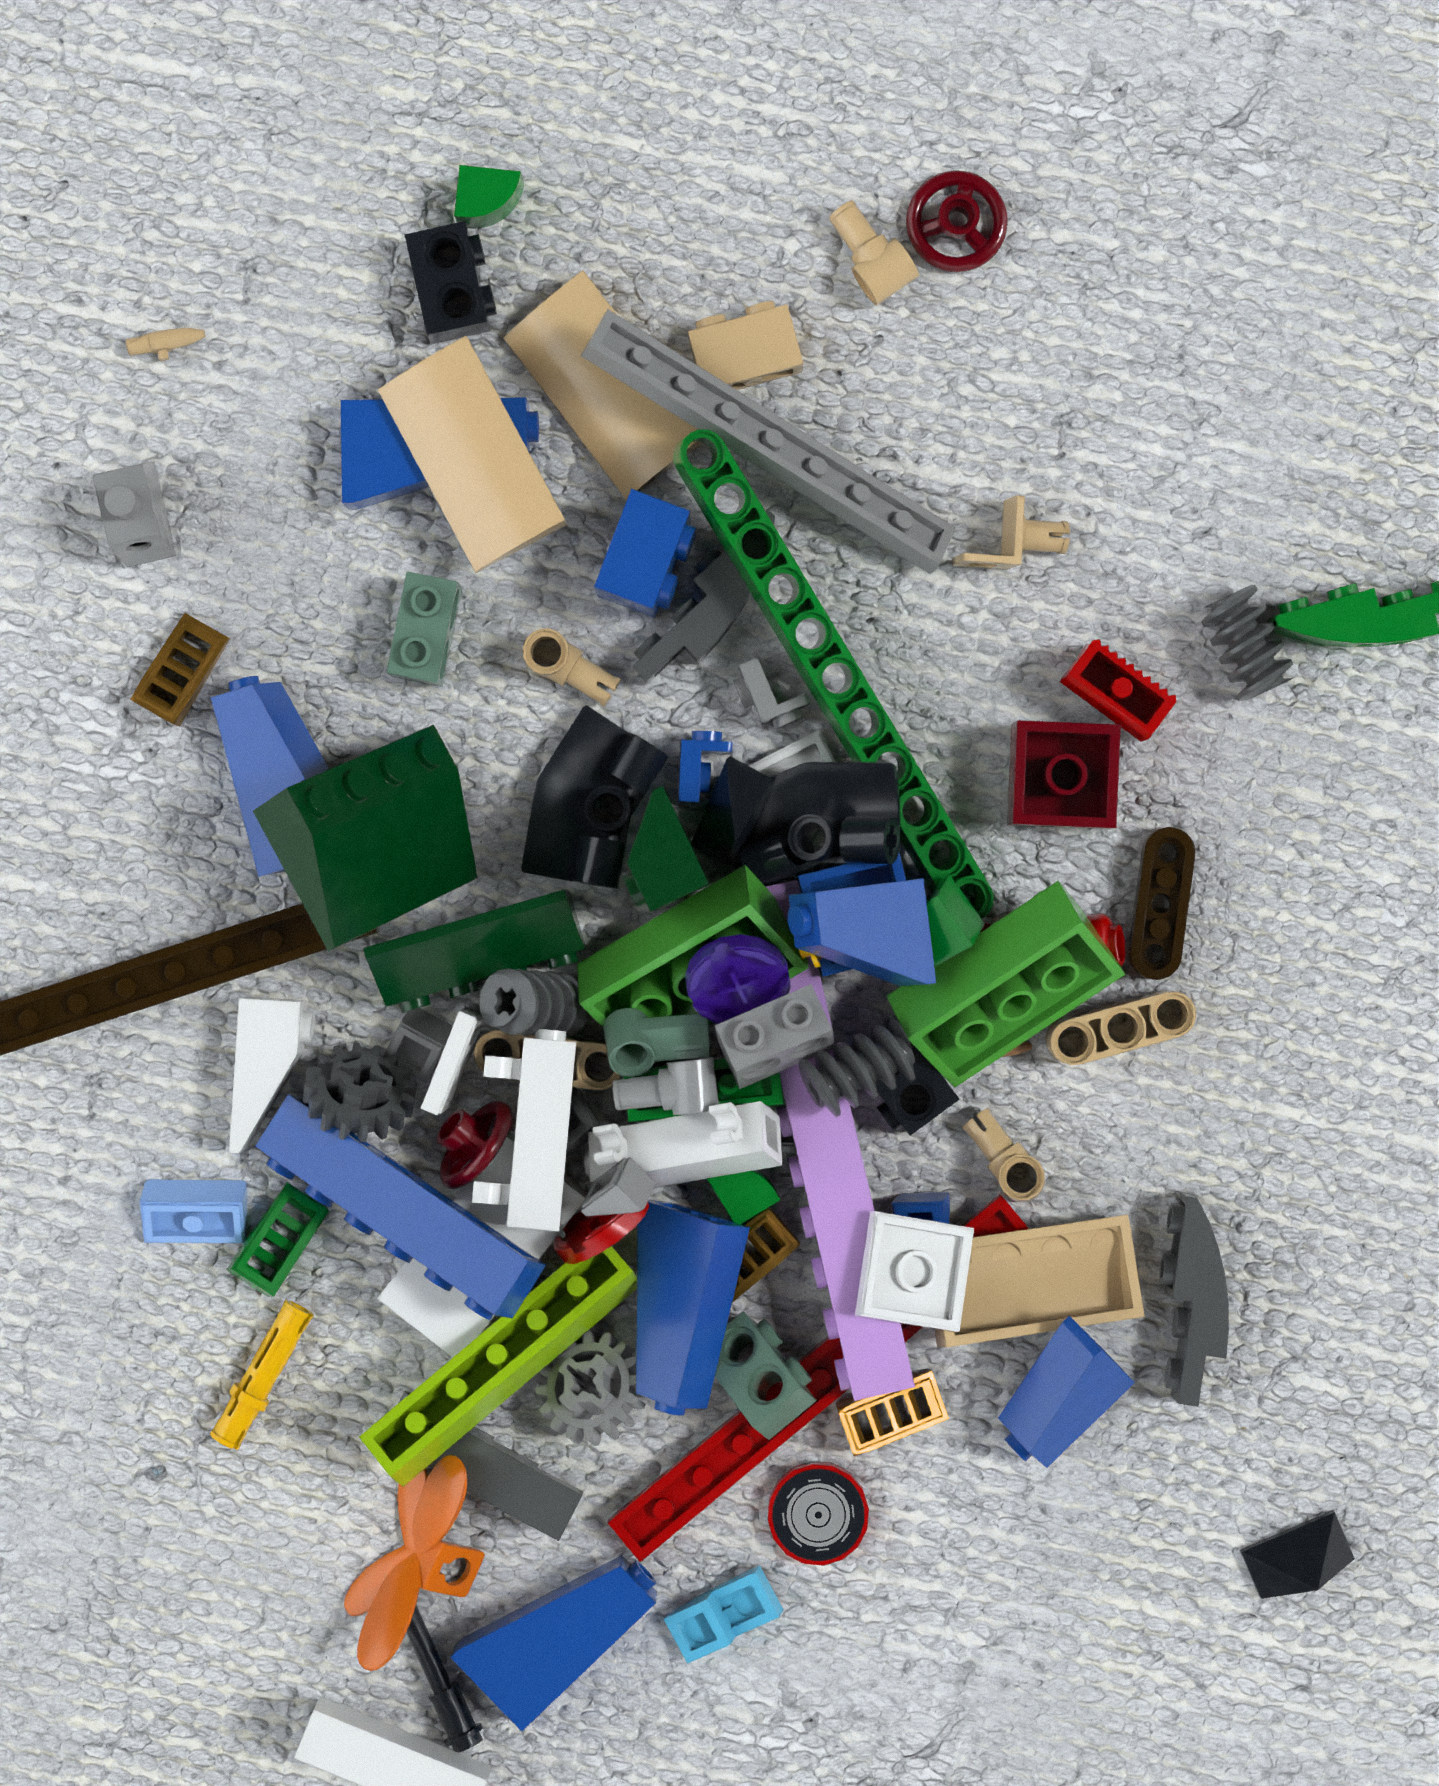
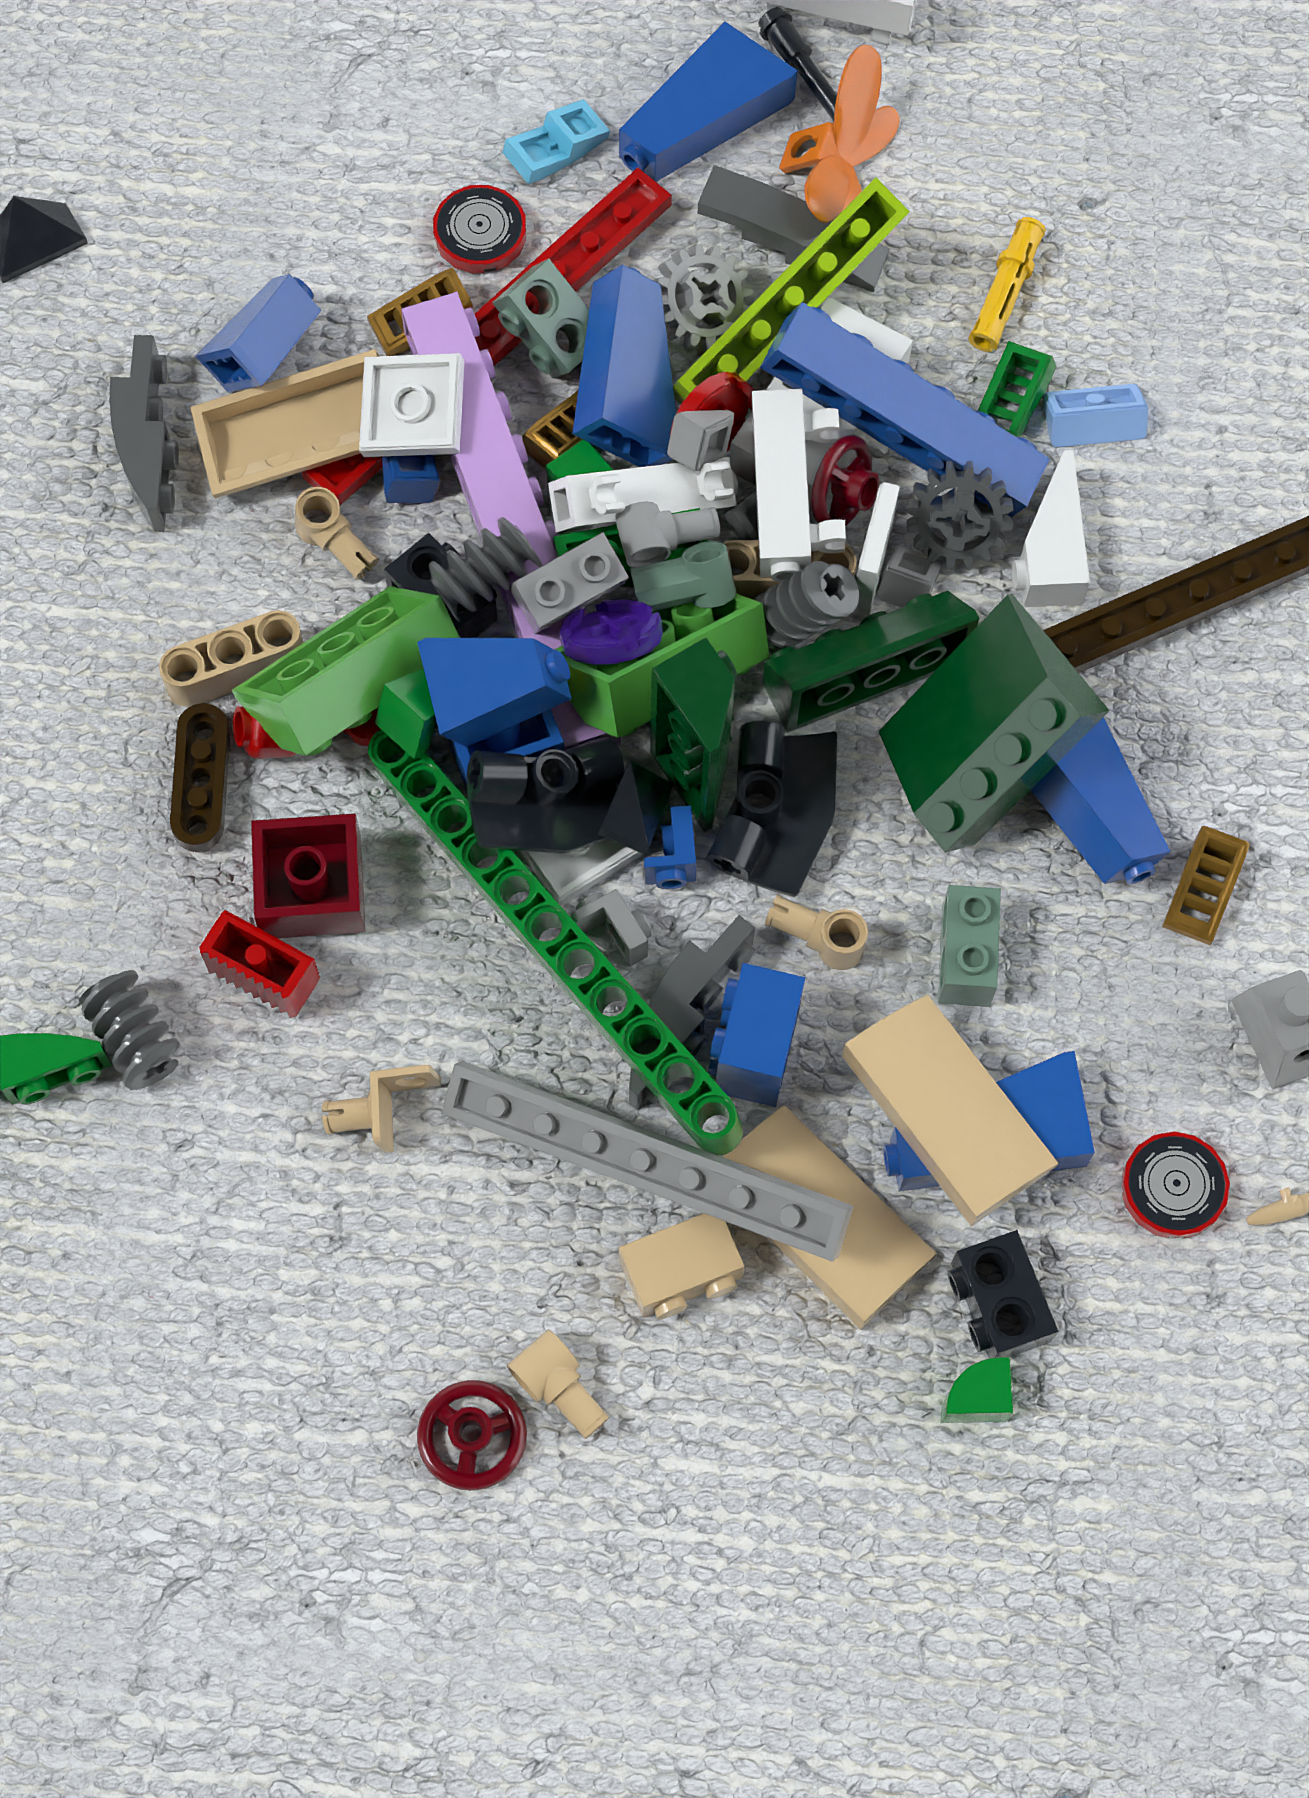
camera: 170 degrees right, 20 degrees down
none -> tile [1121,1131,1230,1238]

